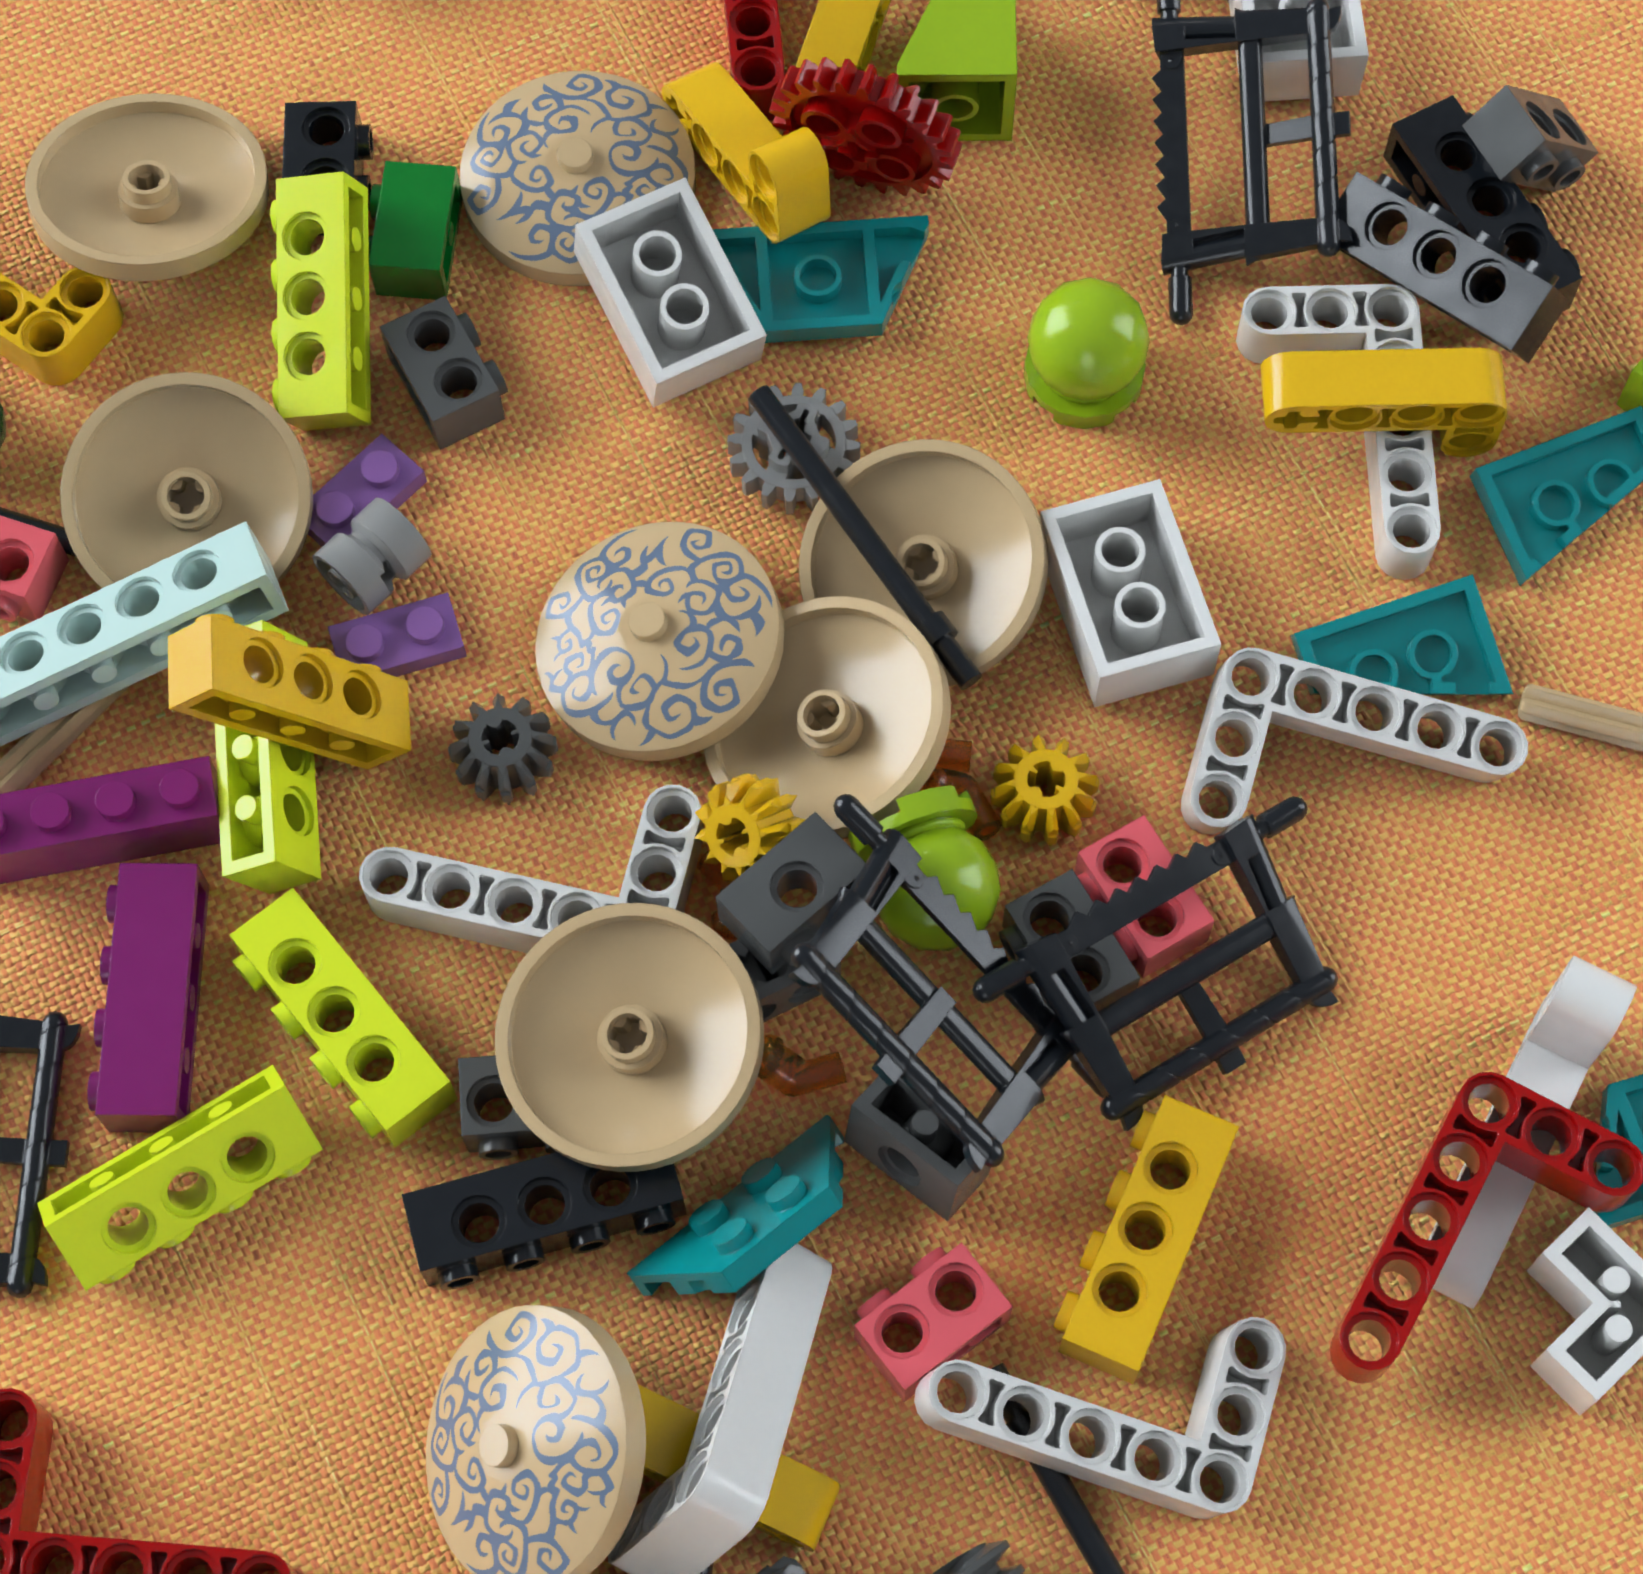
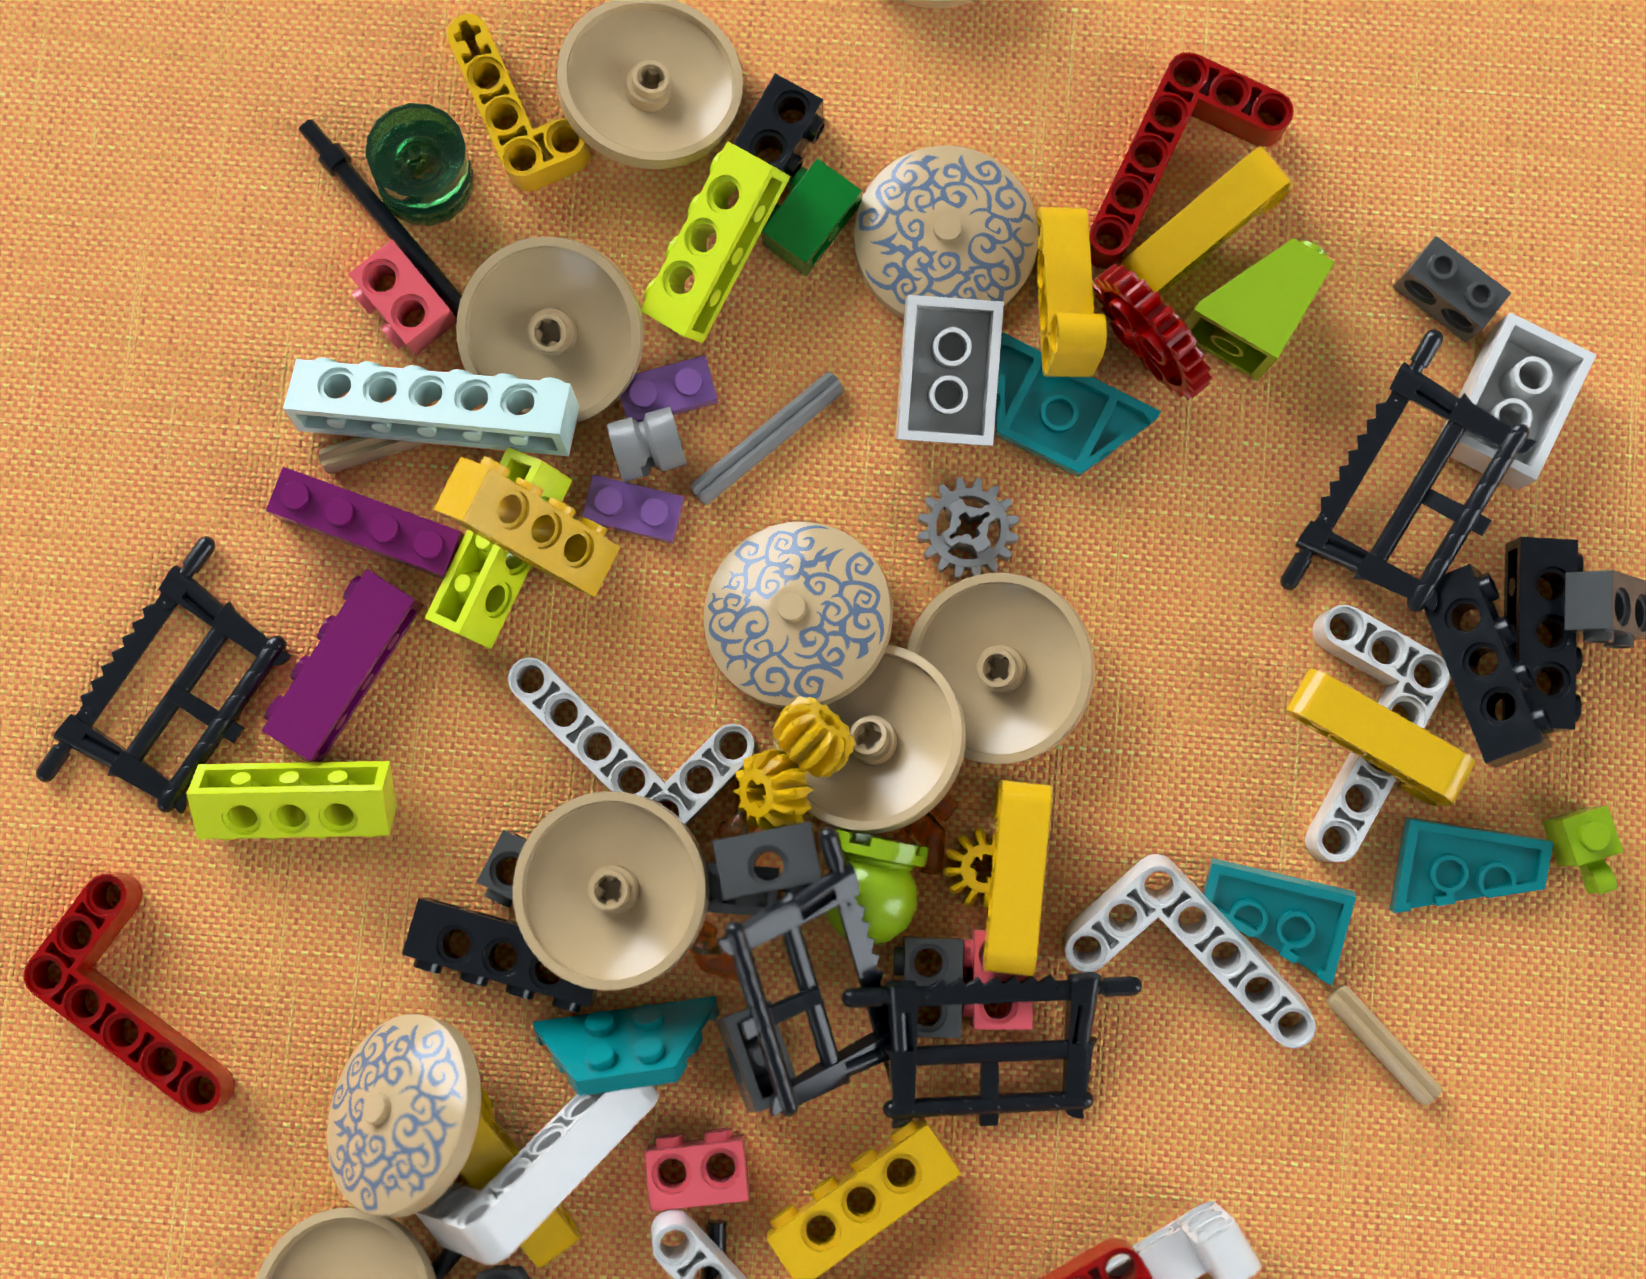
camera: 30 degrees right, 15 degrees up
neon yellow brick [230,888,458,1148] -> none
dark grey brick [380,296,508,450] -> none
dark grey gear [448,693,558,805] -> none
black bar [748,385,982,690] -> none
lime tile [1023,277,1150,429] -> none
white brick [1040,479,1221,708] -> none
none -> light grey axle [690,372,844,505]
none -> yellow gear [772,696,856,778]
none -> yellow beam [983,780,1052,976]

